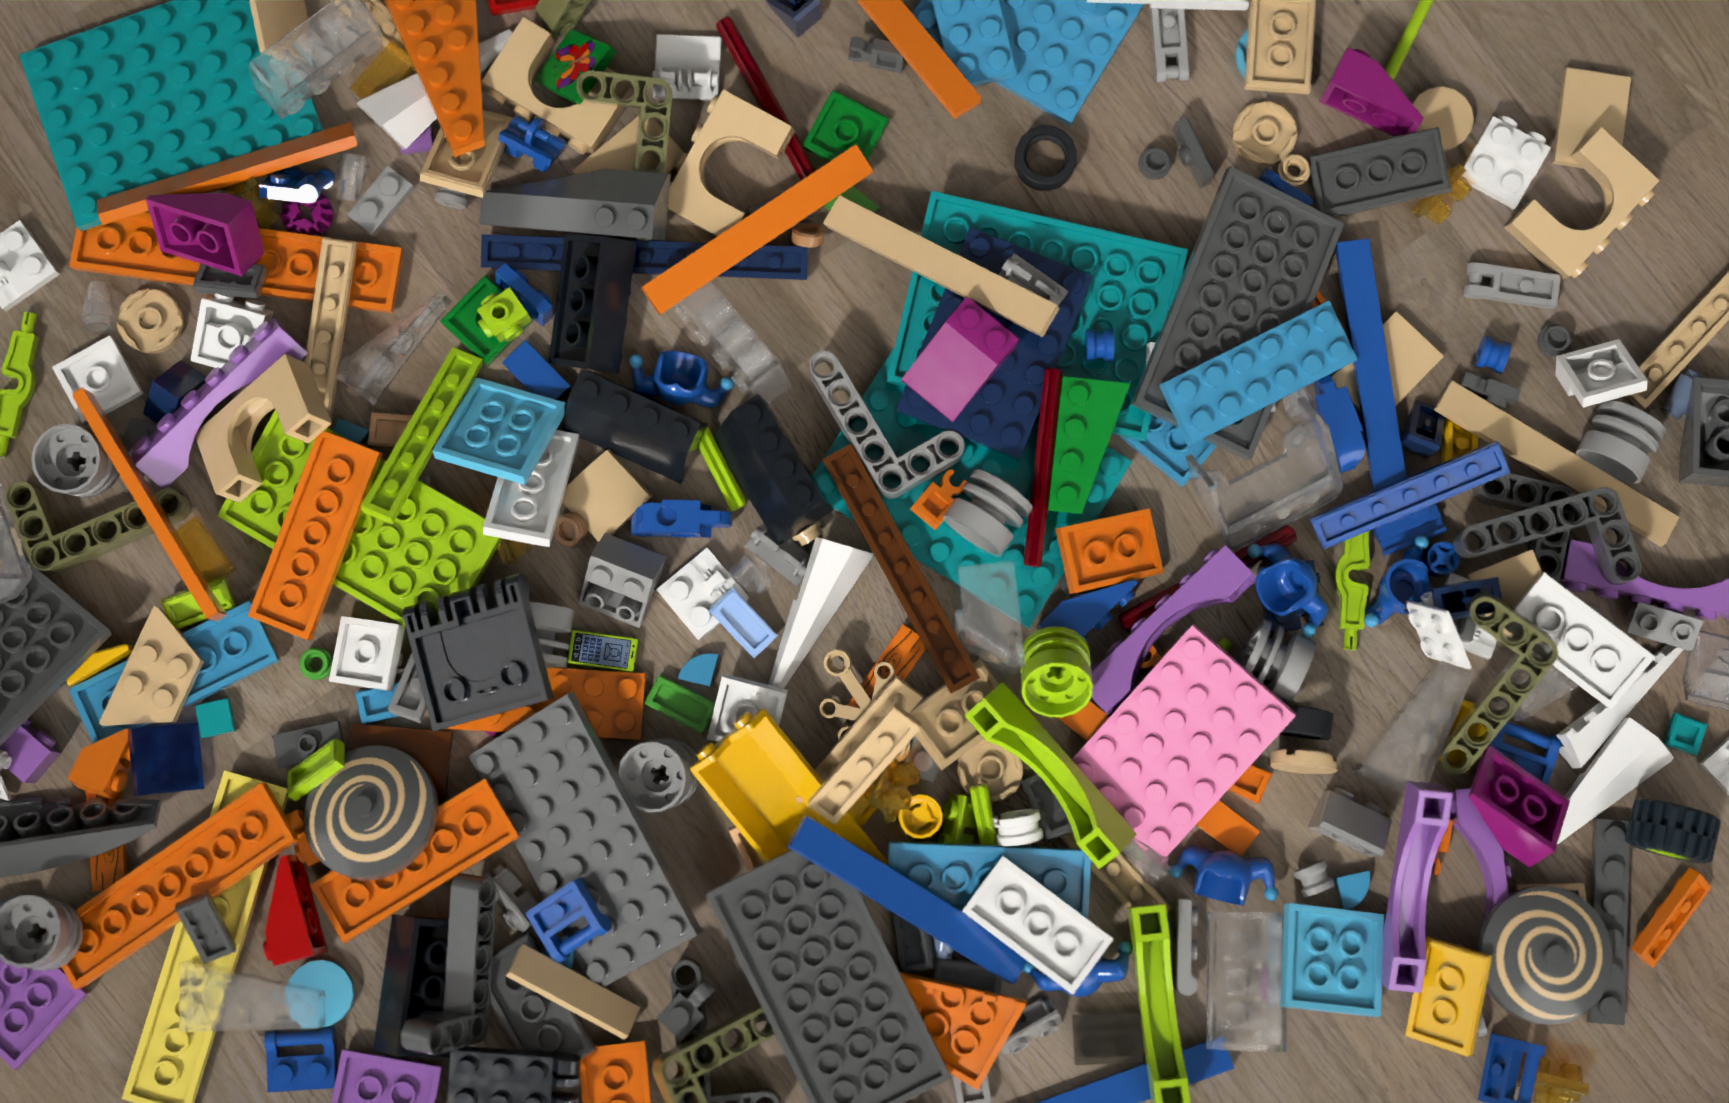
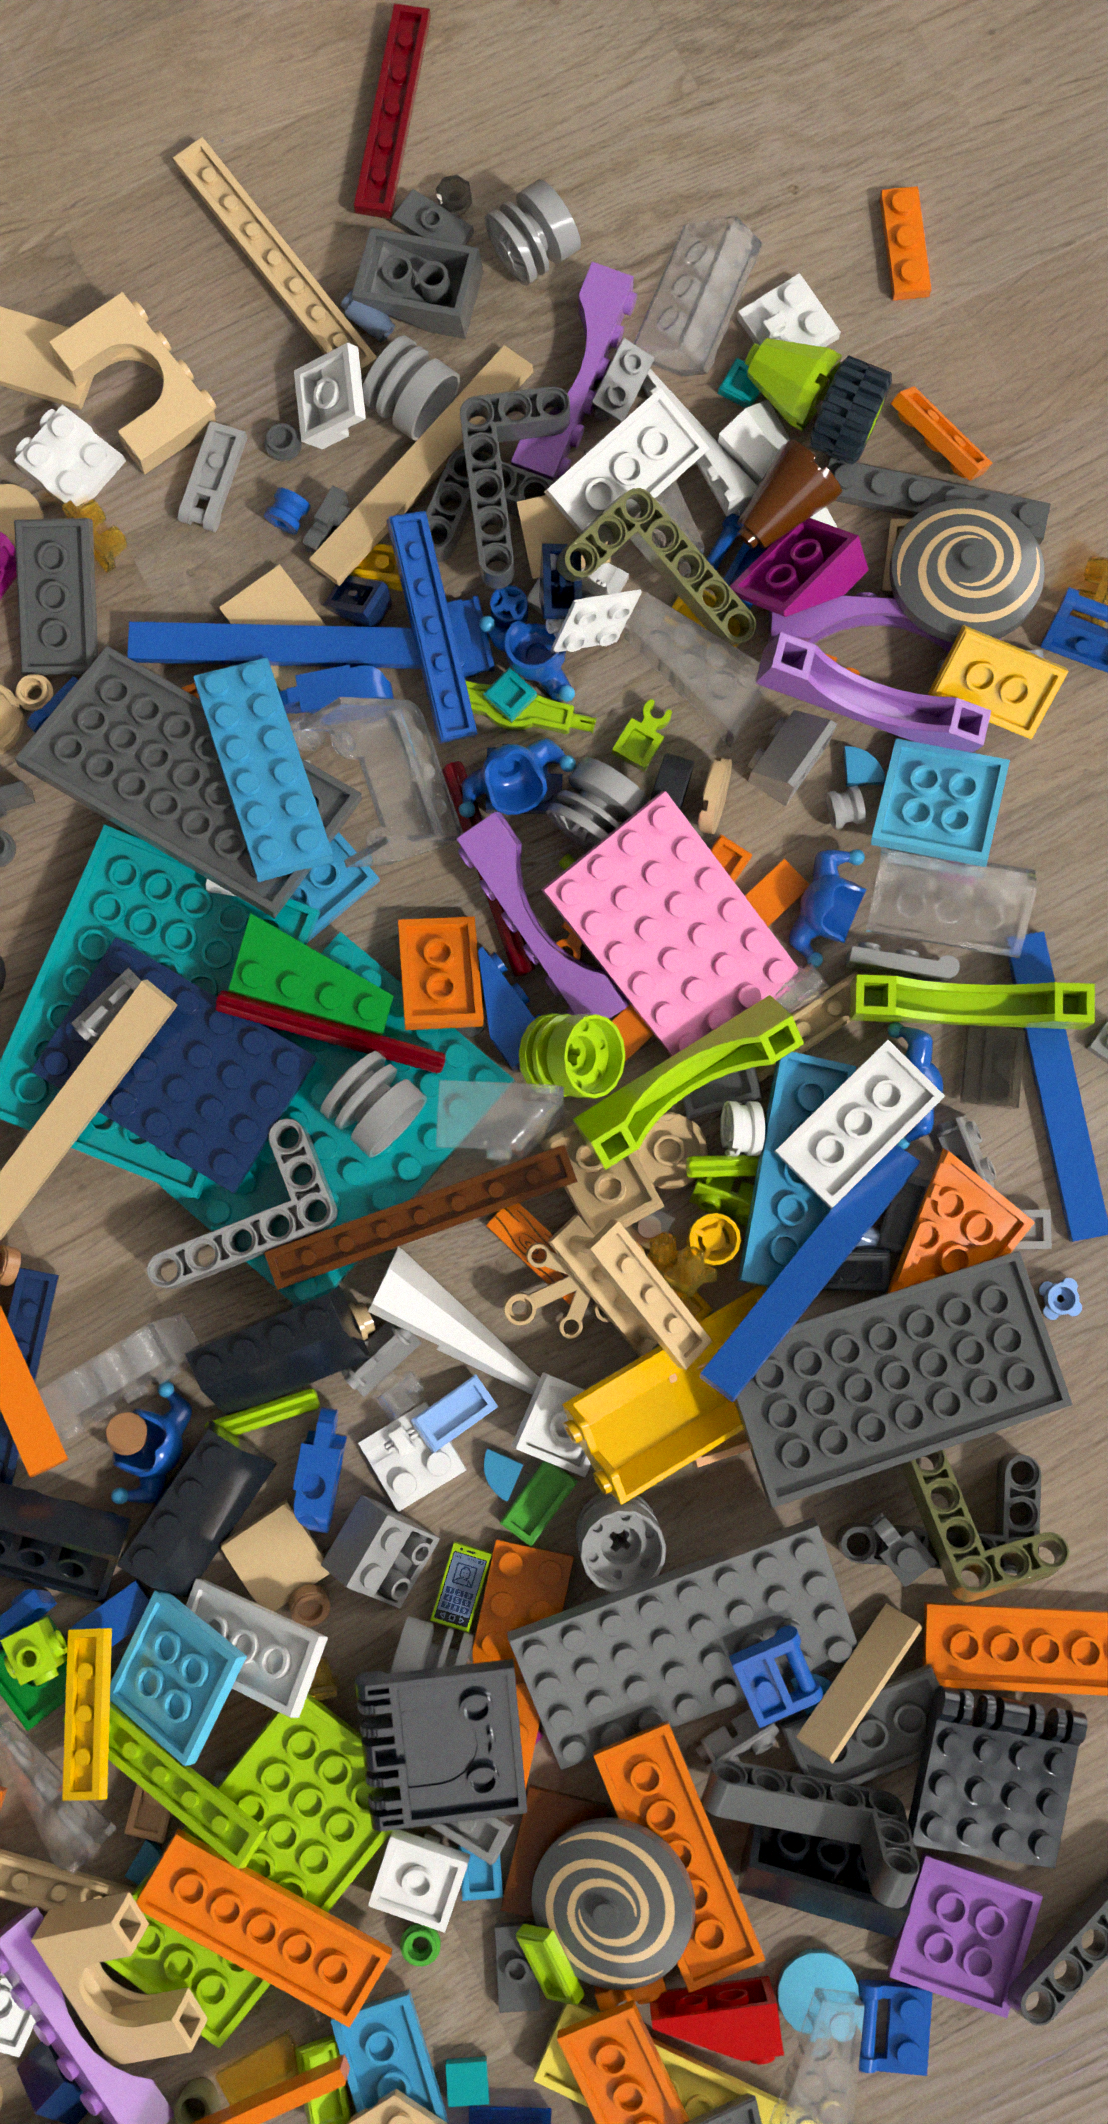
camera: 80 degrees left, 0 degrees up
magenta slope [901,297,1019,423] -> none
orange plate [910,469,968,530] -> none
blue wheel [1085,329,1114,362] -> none
none -> yellow plate [62,1628,112,1801]
none -> medium nougat tile [106,1412,147,1455]
none -> teal tile [483,667,537,723]
none -> lime plate [612,699,672,772]
none -> reddish brown cone [737,439,842,549]
none -> lime cone [745,338,842,431]

